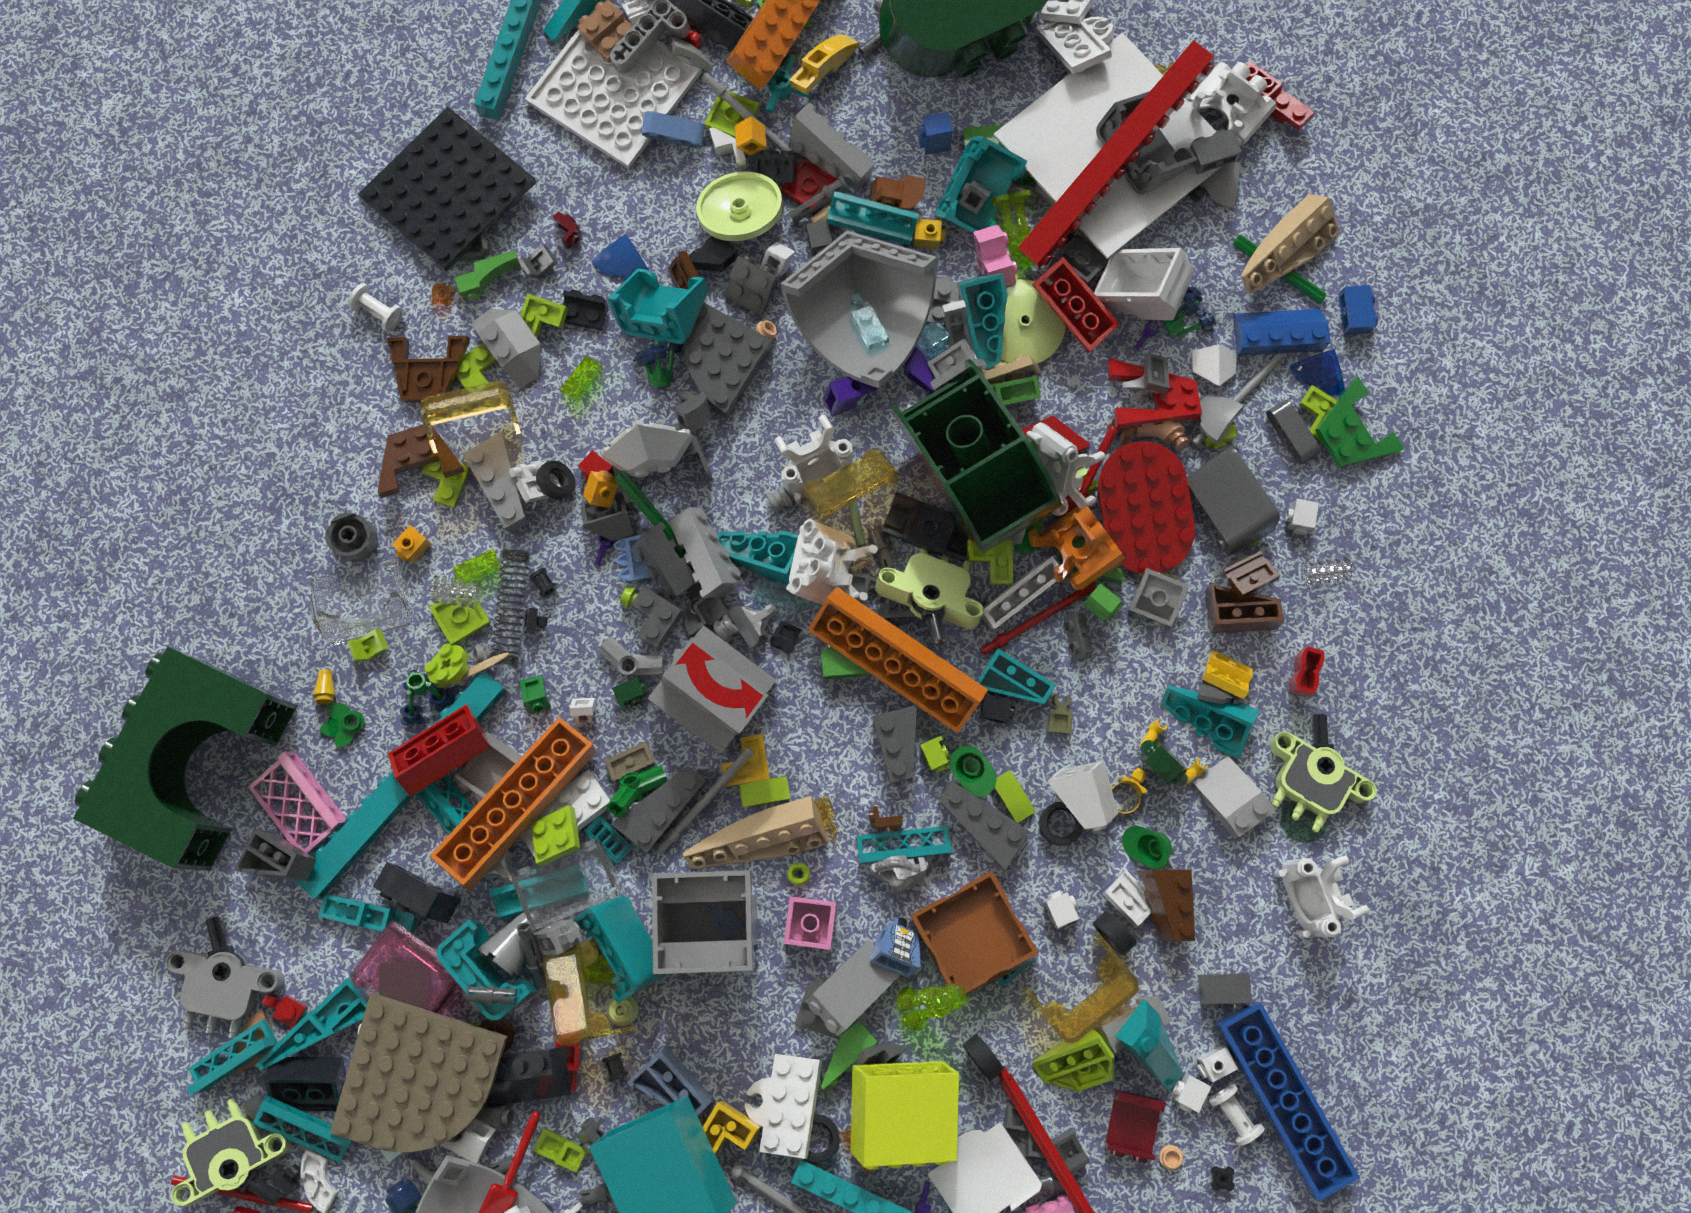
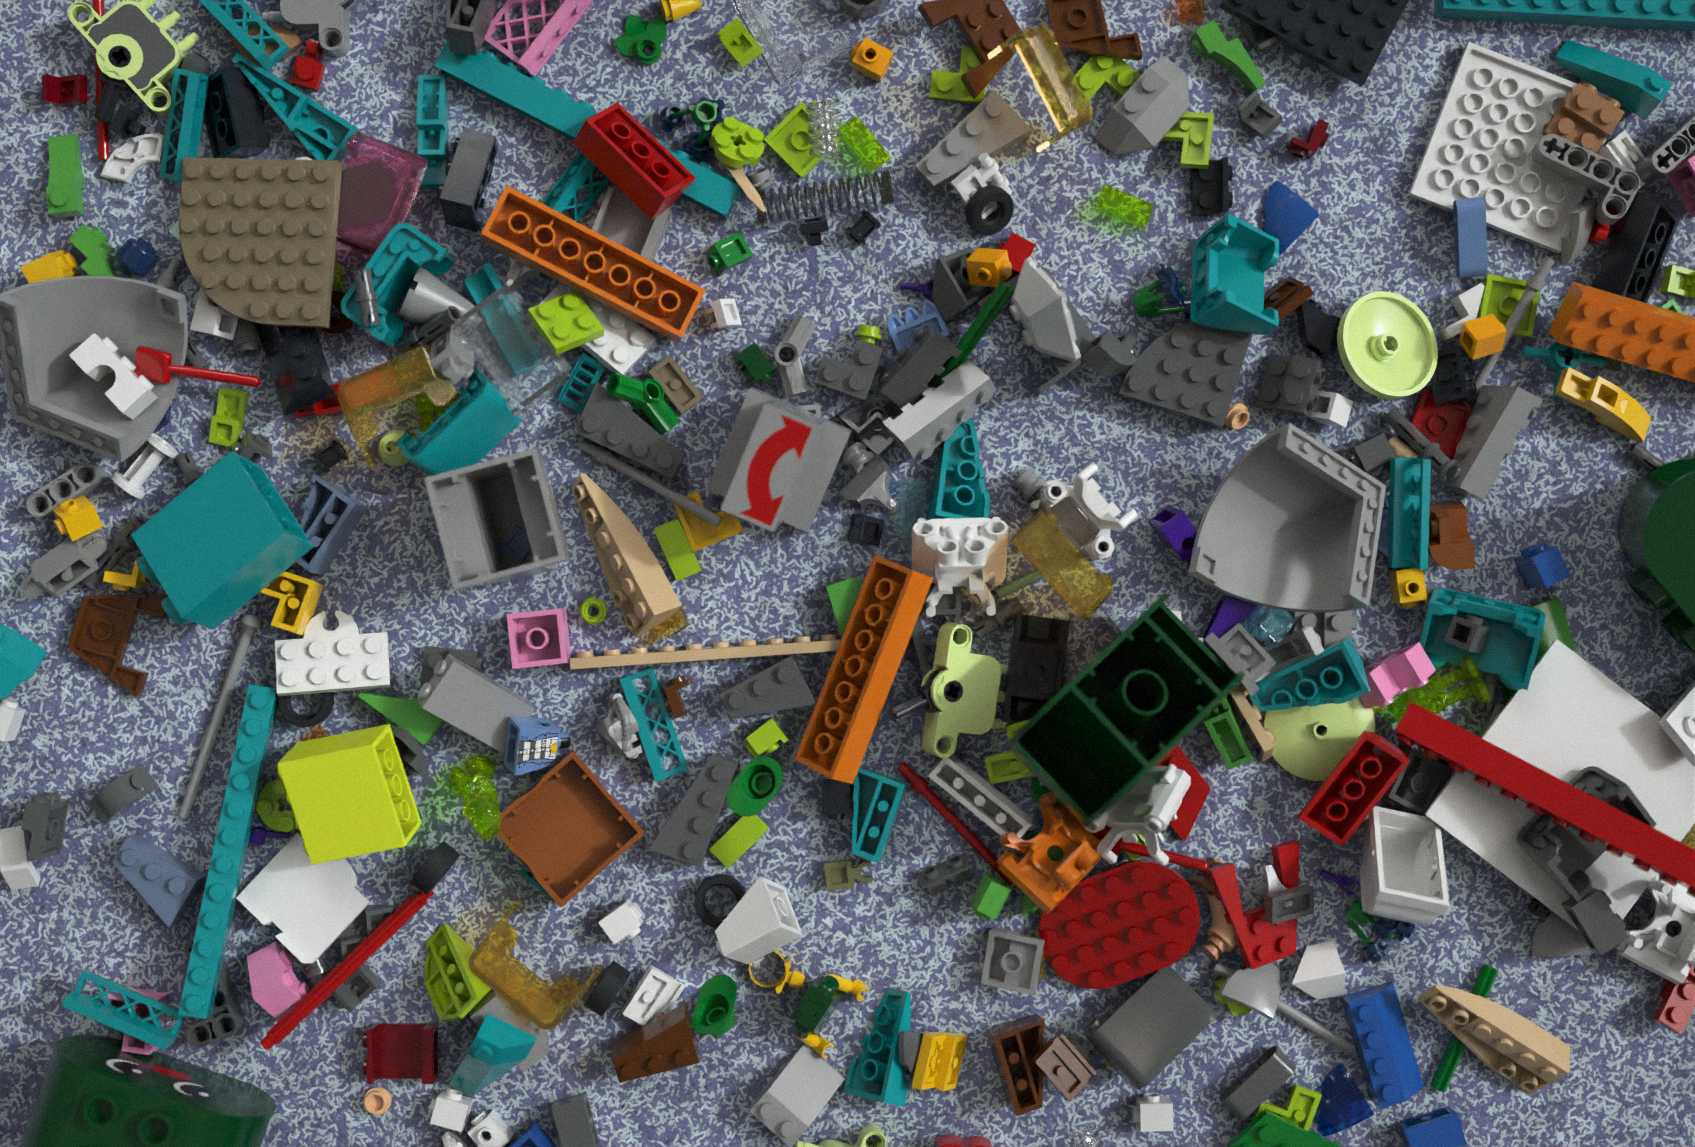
camera: 75 degrees right, 10 degrees up
clear light blue hinge [850,293,889,350] -> none
none -> lime plate [256,778,297,832]
none -> tan plate [570,634,841,669]

